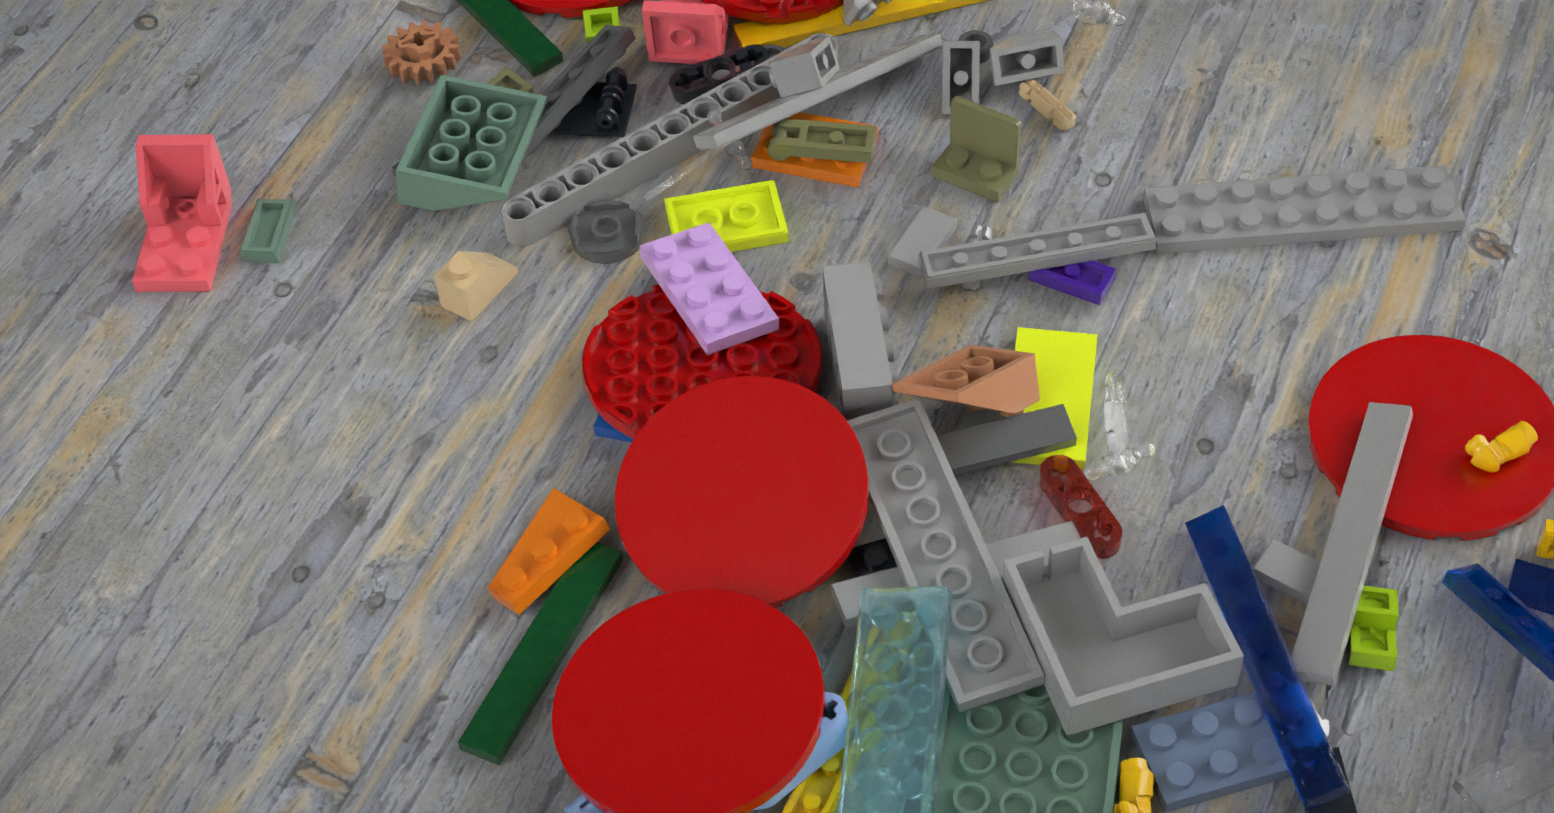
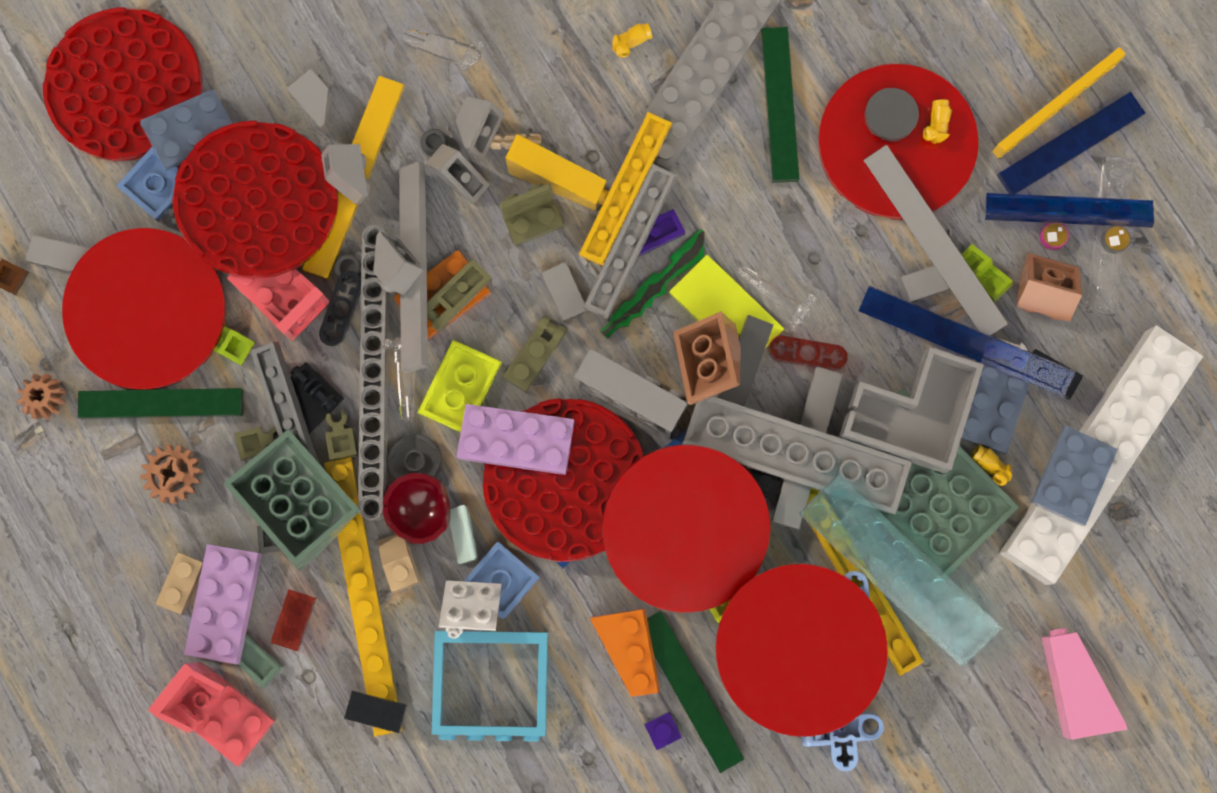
camera: 55 degrees left, 30 degrees up
none -> tan plate [156,553,203,615]
none -> lavender plate [184,544,262,664]
none -> clear red plate [270,589,317,651]
none -> yellow plate [324,457,403,737]
none -> olive plate [325,410,358,461]
none -> black tile [344,690,407,733]
none -> dark red cylinder [383,473,451,544]
none -> medium azure window [432,631,549,741]
none -> white hinge [439,580,502,638]
none -> light aqua slope [450,505,479,564]
none -> medium blue plate [464,541,540,620]
none -> olive plate [503,315,568,393]
none -> yellow slope [505,134,609,211]
none -> yellow tile [579,112,672,267]
none -> green sword [600,230,704,339]
none -> yellow arm [612,23,653,58]
none -> dark purple plate [644,712,682,750]
none -> dark green tile [761,27,799,183]
none -> dark grey tile [864,88,919,142]
none -> nougat slope [1017,253,1082,322]
none -> tile [1039,222,1069,250]

